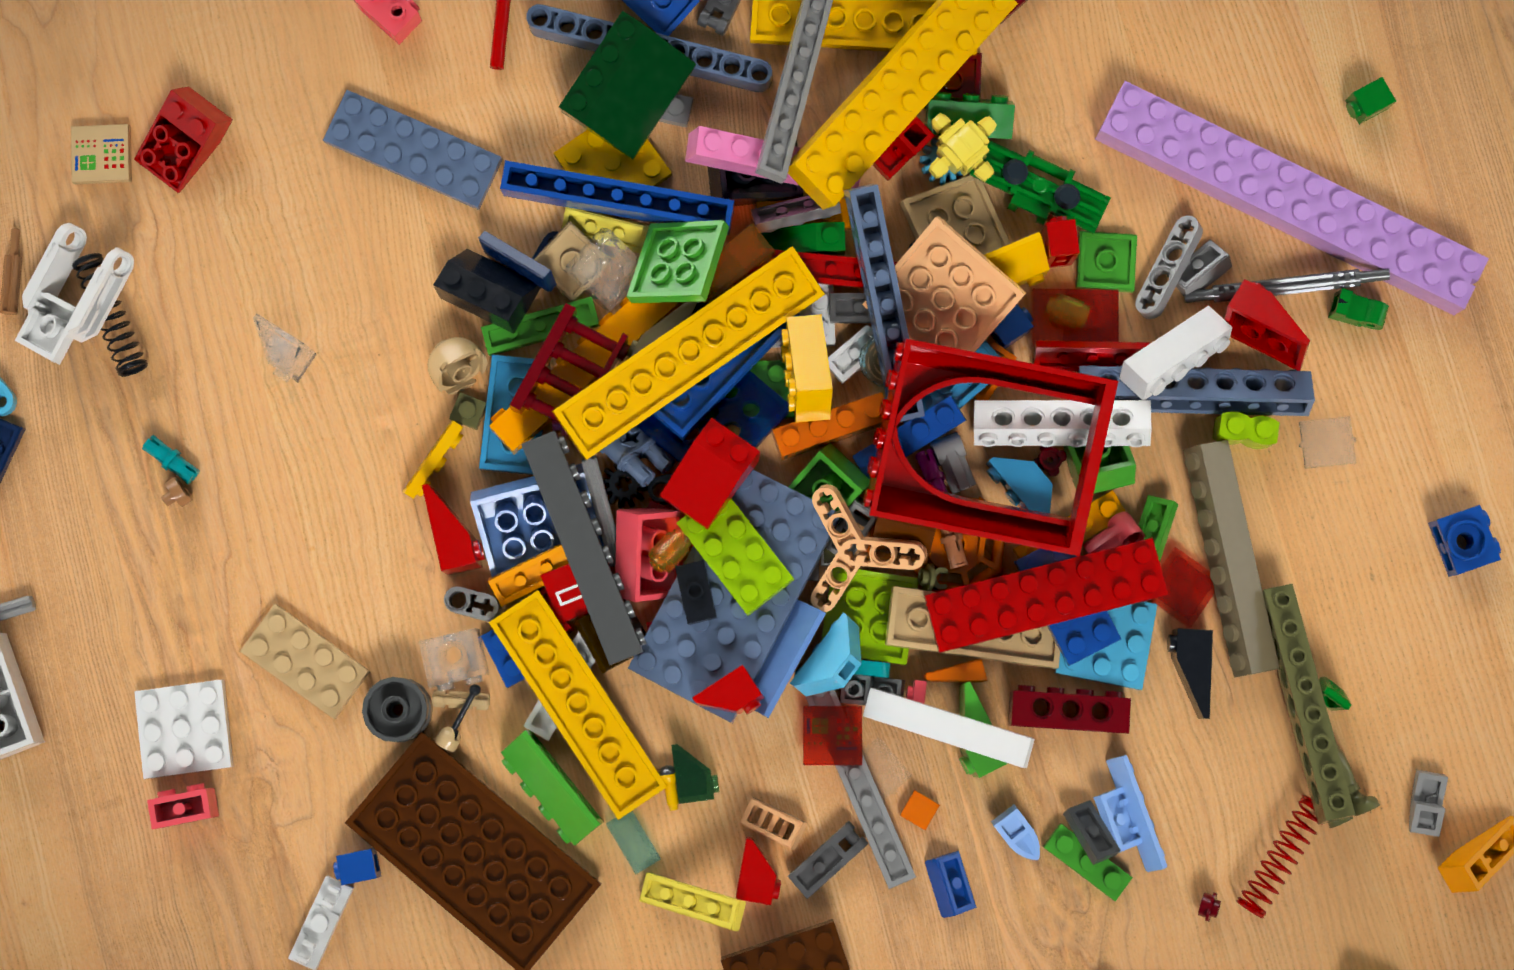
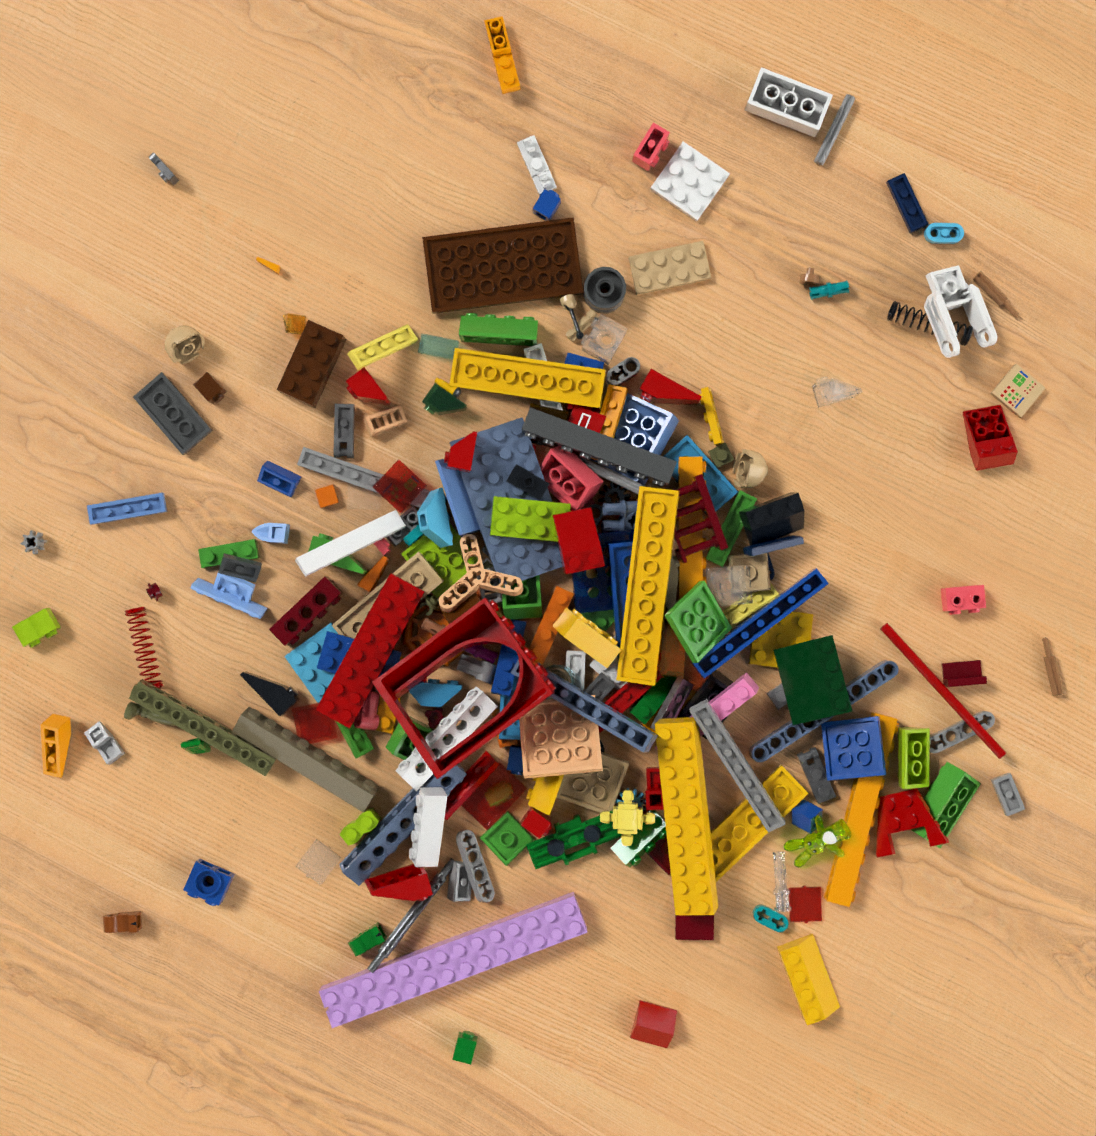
camera: 140 degrees right, 5 degrees up
sand blue plate [323,90,503,210] -> none
clear yellow brick [648,529,691,573] -> none

